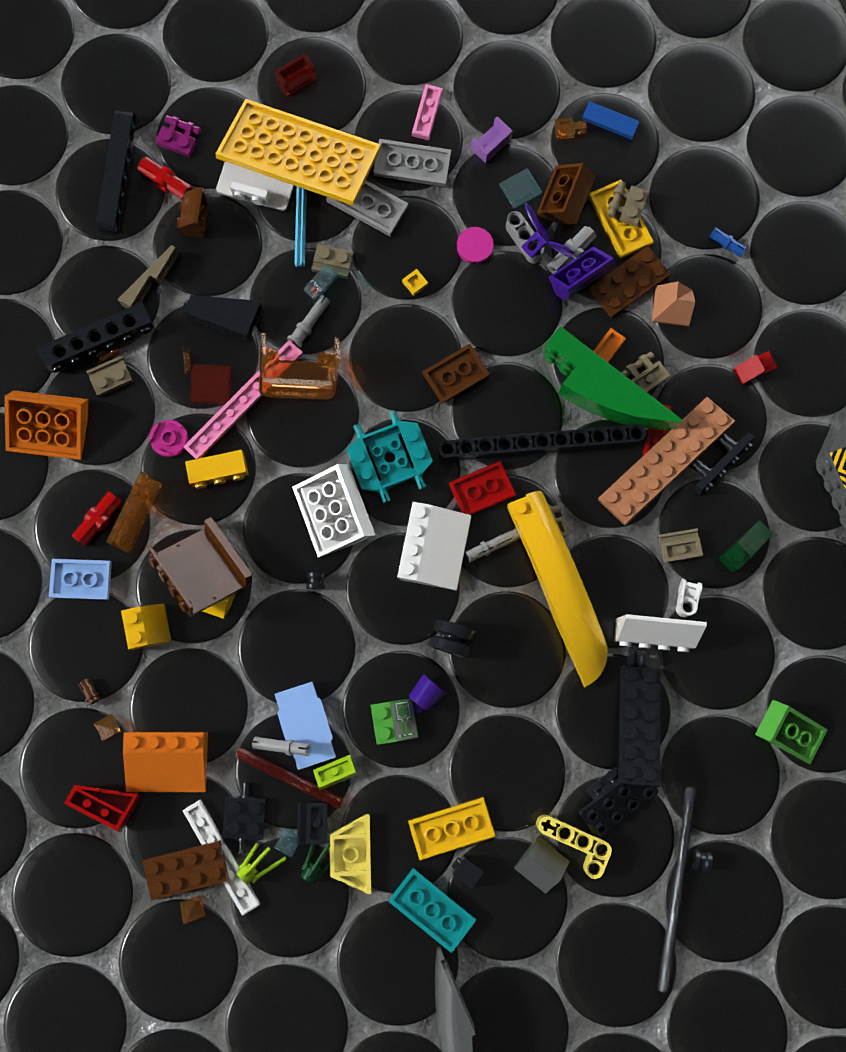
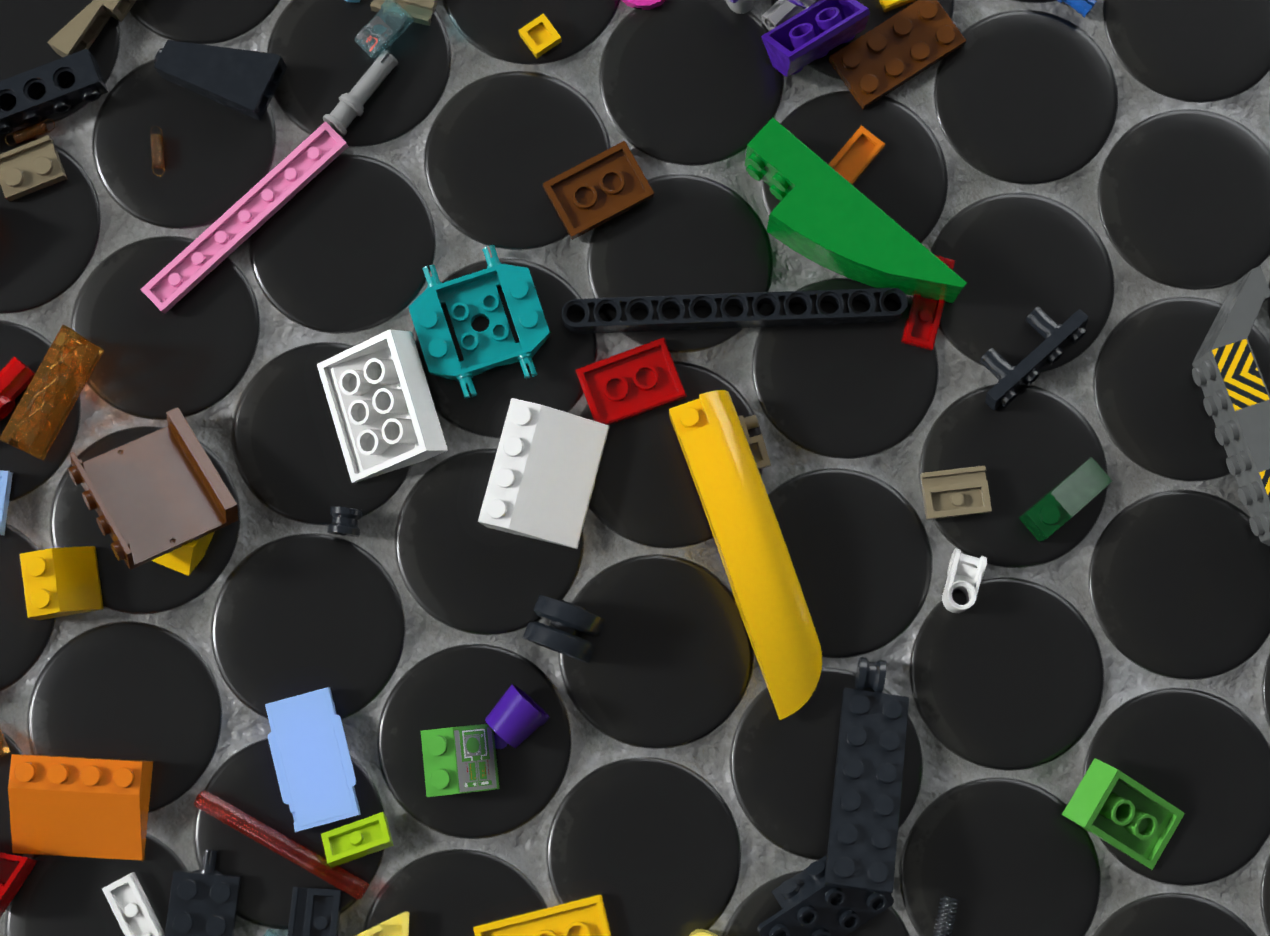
camera: 10 degrees right, 0 degrees up
dark pink tile [149,420,189,458] -> none
yellow brick [185,450,249,489] -> none
clear red tile [190,364,232,404] -> none
light grey pin [252,736,311,756] -> none
clear orange windscreen [259,333,340,400] -> none
light grey pin [465,528,521,563] -> none
nougat plate [598,397,735,526] -> none
white slope [614,614,707,652] -> none
dark tan plate [621,352,670,393] -> none
nougat slope [652,282,695,327] -> none
red slope [734,351,777,384] -> none

